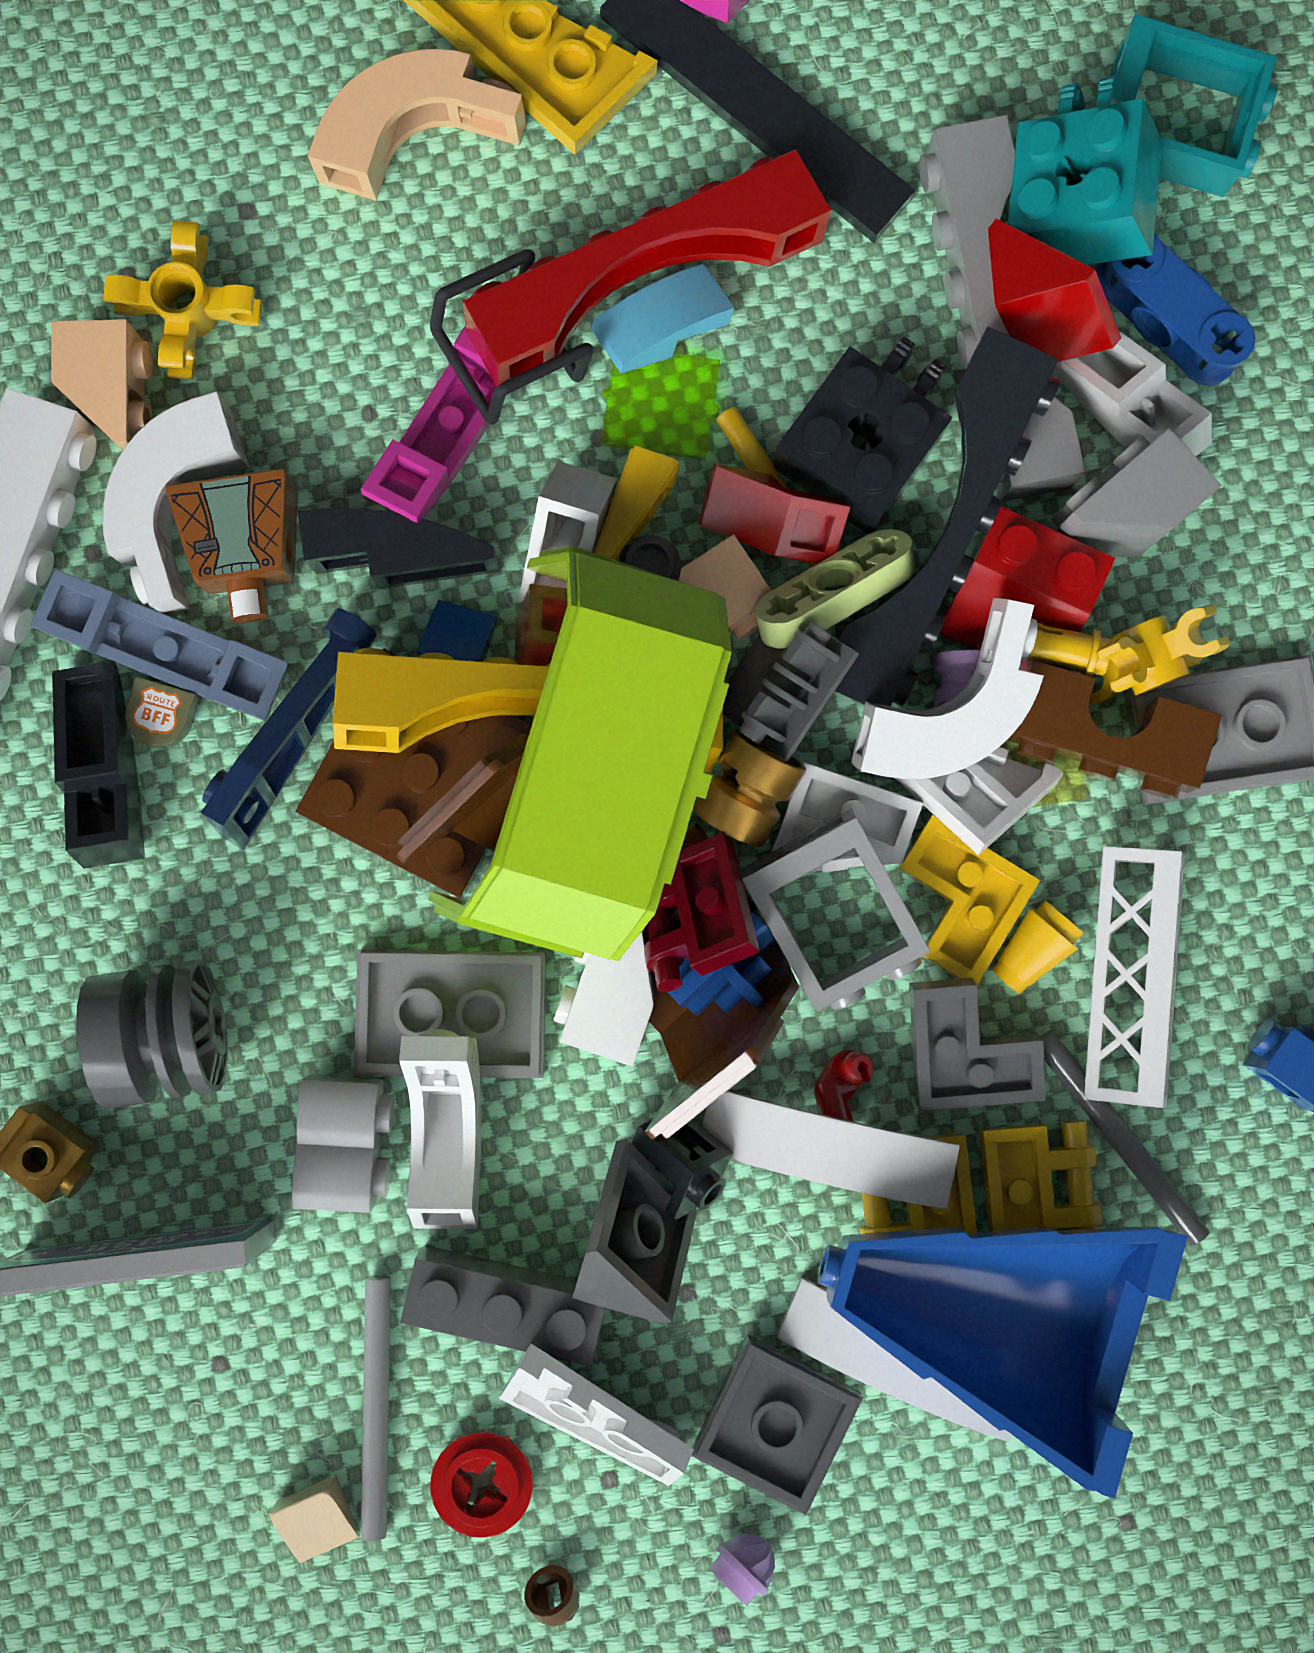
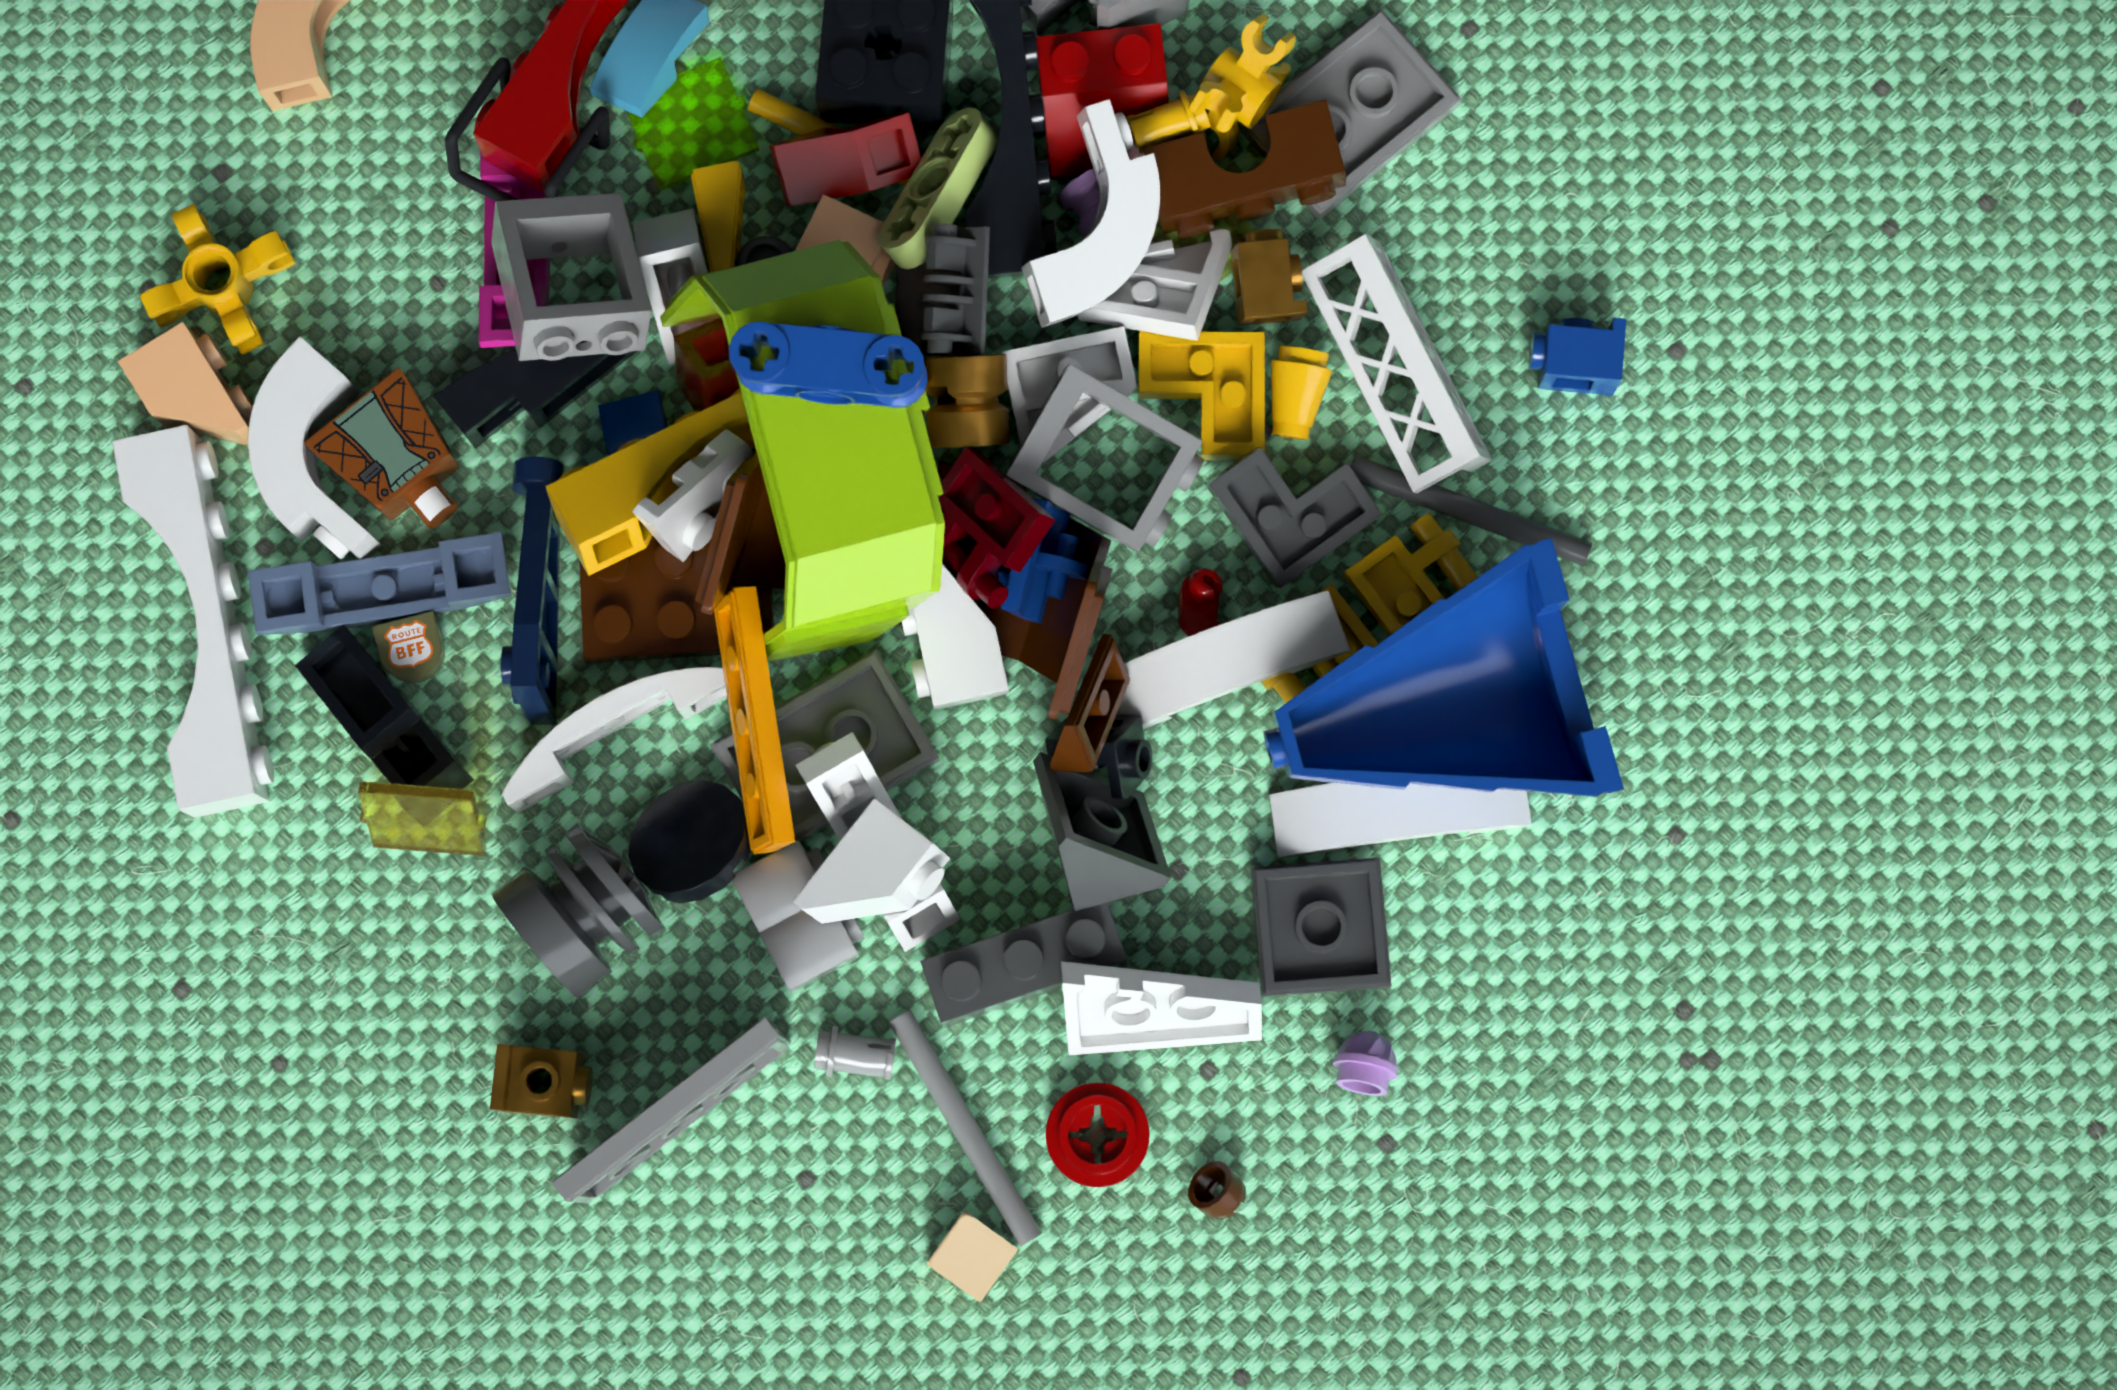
camera: 25 degrees left, 5 degrees down
none -> clear yellow piece [358,781,486,856]
none -> light grey window [491,193,652,361]
none -> white slope [502,667,727,813]
none -> black tile [628,780,751,904]
none -> white wing [632,429,754,563]
none -> light orange tile [714,586,795,854]
none -> blue piece [729,321,928,408]
none -> white slope [793,798,950,924]
none -> light grey pin [814,1026,896,1080]
none -> reddish brown slope [1049,634,1130,772]
none -> pearl gold brick [1231,229,1308,326]

